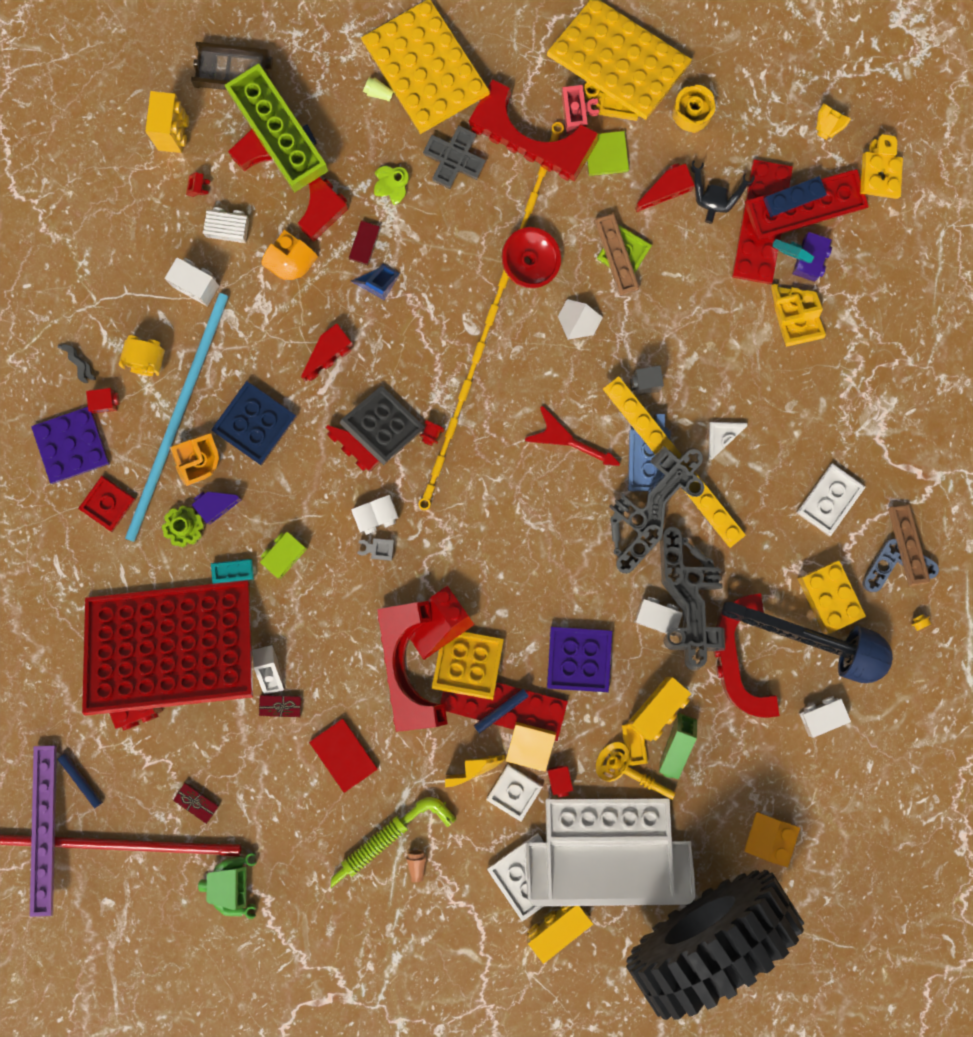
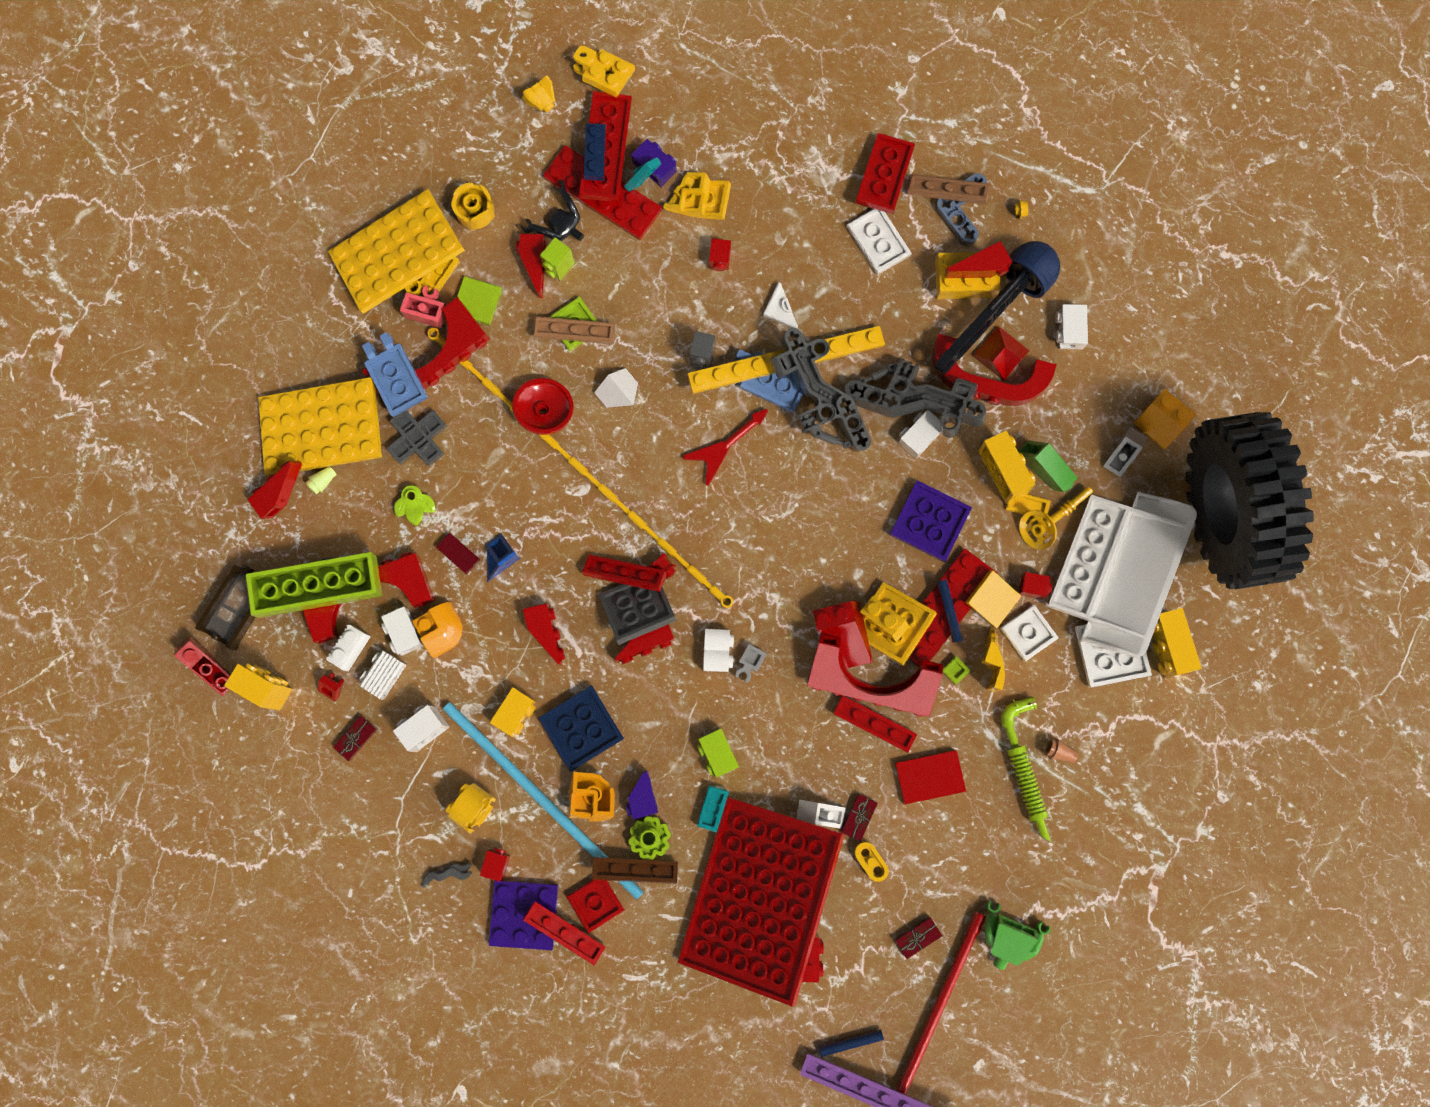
camera: 60 degrees left, 5 degrees down
none -> red slope [174,635,231,696]
none -> red slope [247,461,302,519]
none -> white brick [326,625,371,671]
none -> dark red tile [333,716,378,761]
none -> medium blue tile [362,332,429,417]
none -> white brick [381,607,424,656]
none -> yellow brick [490,687,536,737]
none -> red plate [522,901,606,966]
none -> lime brick [540,238,575,281]
none -> red plate [582,554,667,592]
none -> reddish brown plate [592,857,678,884]
none -> red brick [709,238,731,271]
none -> red plate [833,695,917,753]
none -> yellow plate [854,842,889,882]
none -> red plate [855,133,915,214]
none -> yellow brick [860,596,910,643]
none -> lime tile [943,656,971,685]
none -> red slope [944,241,1013,278]
none -> red slope [973,326,1029,381]
none -> light grey slope [1103,427,1147,477]

